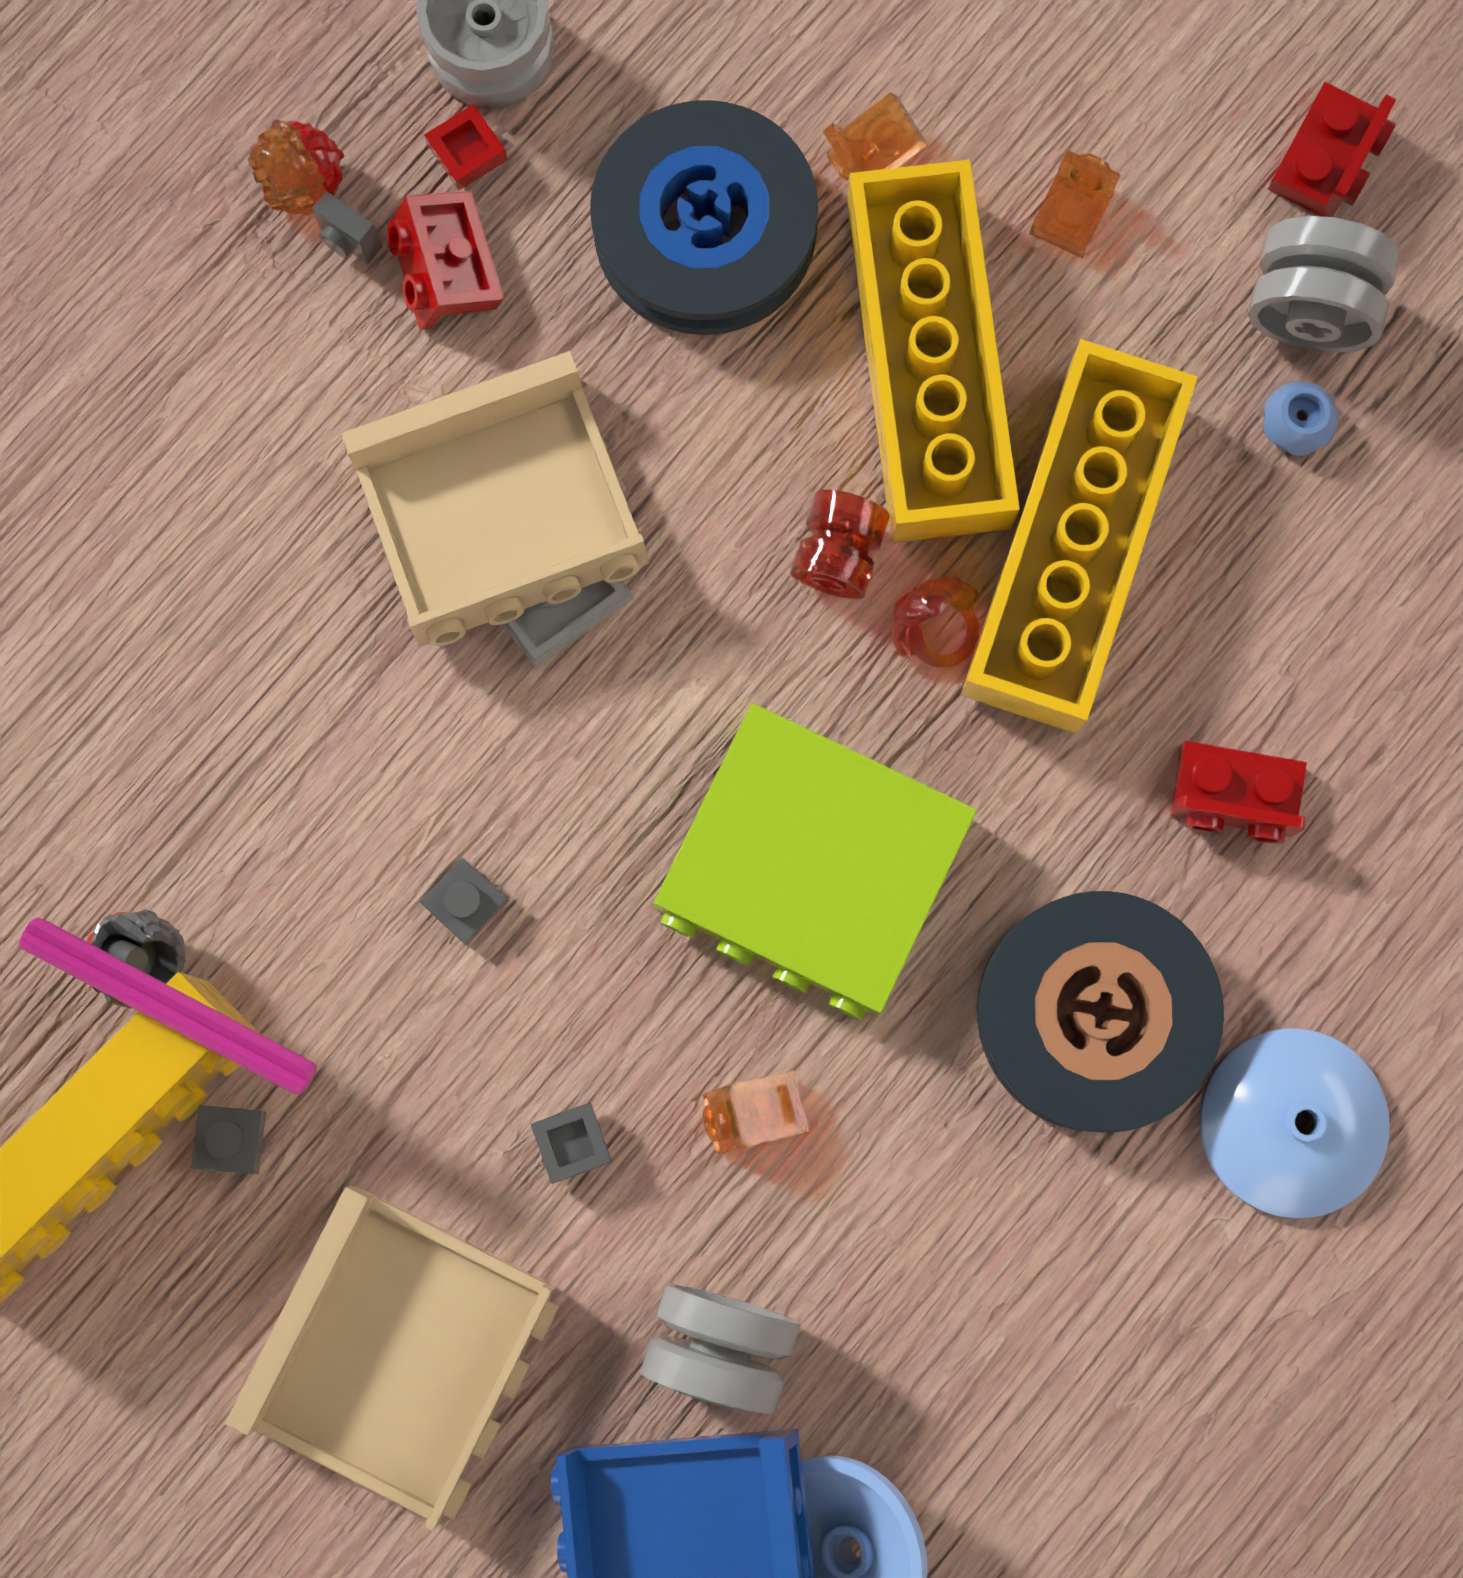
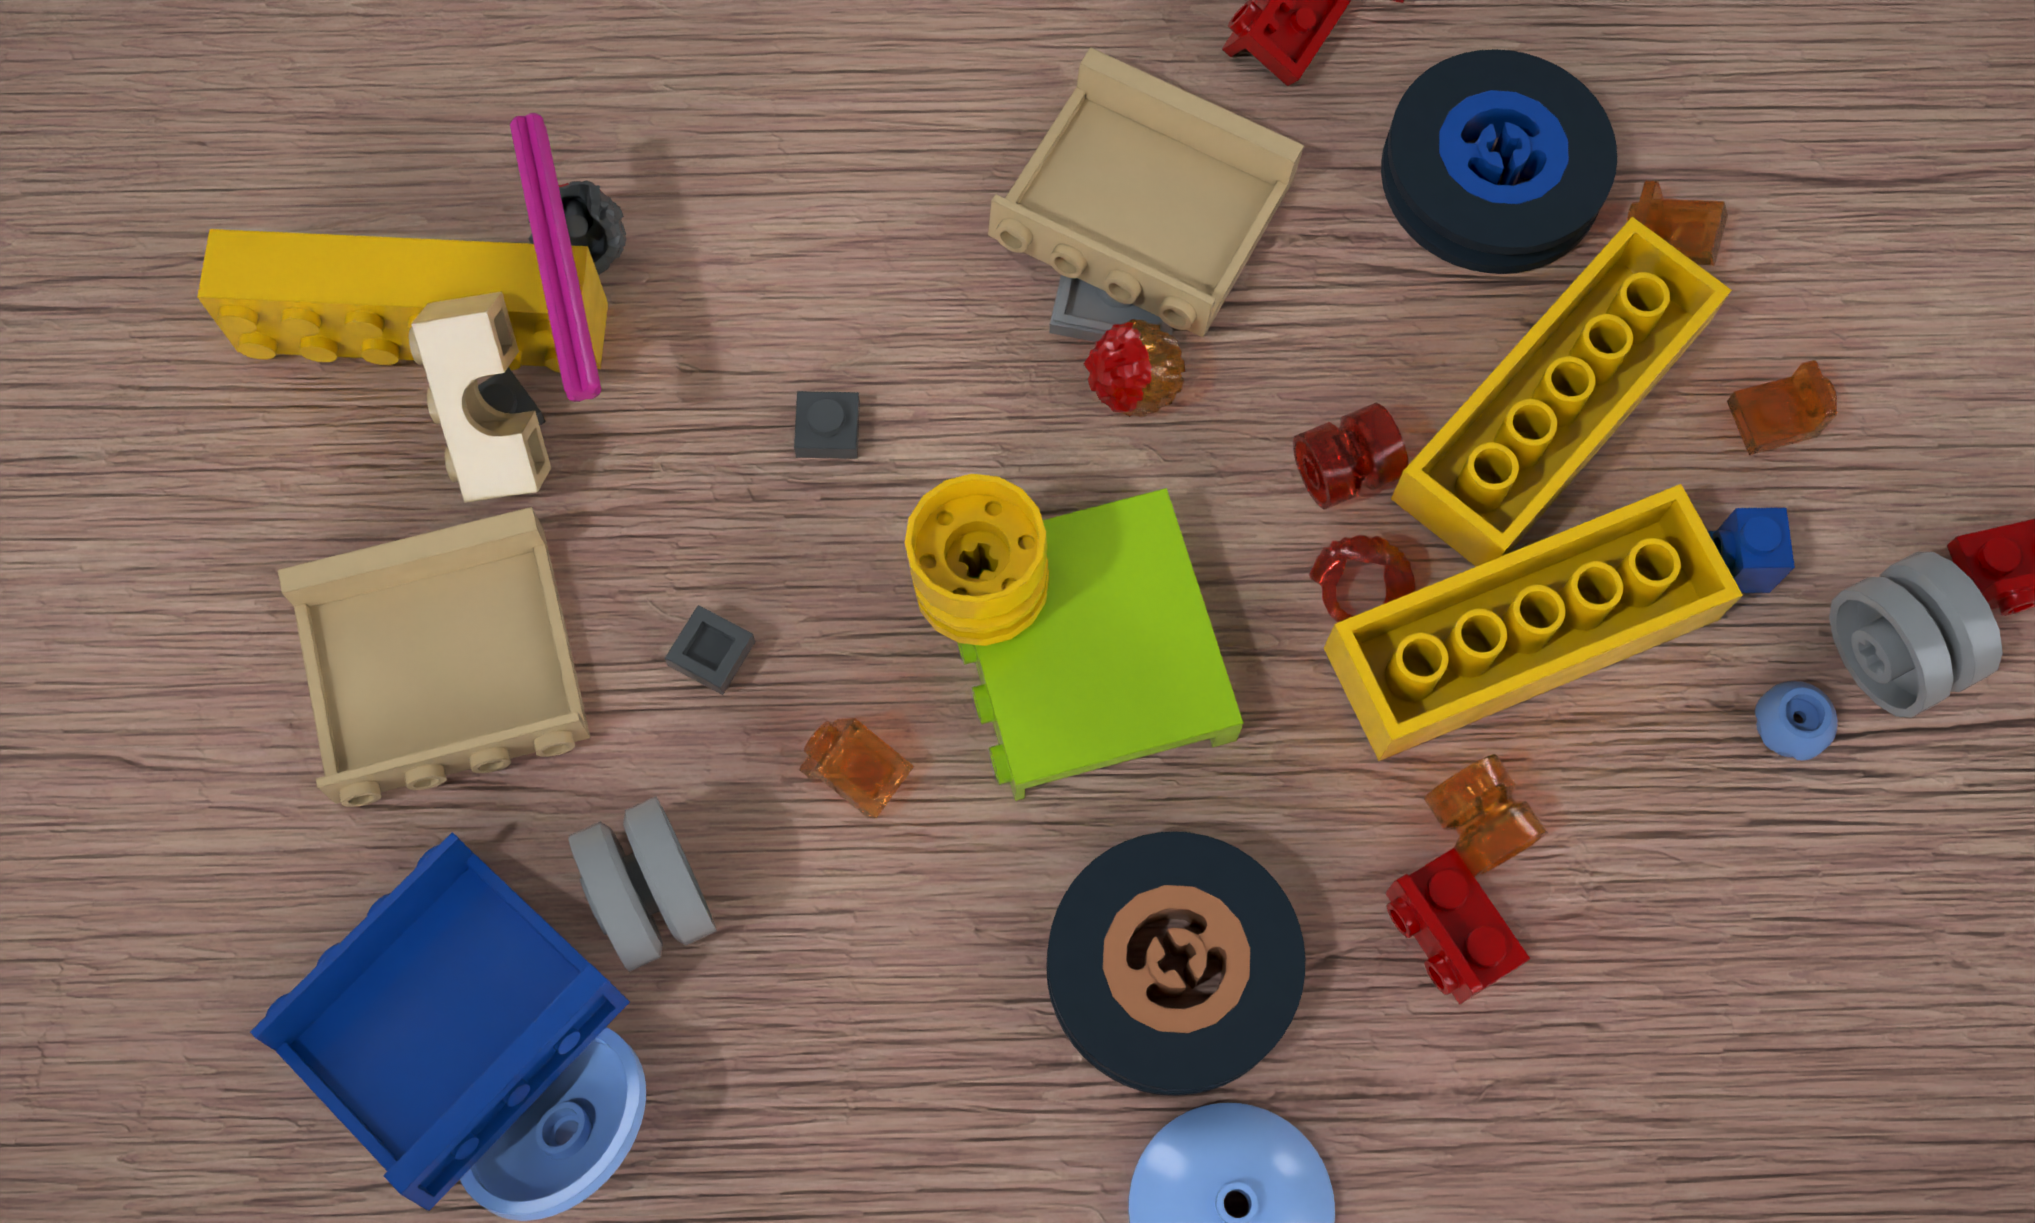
camera: 45 degrees right, 10 degrees down
none -> tan arch [409,291,551,503]
none -> yellow wheel [904,474,1049,646]
none -> piece [1084,319,1185,417]
none -> clear orange wheel [1424,754,1548,877]
none -> blue brick [1708,508,1795,593]

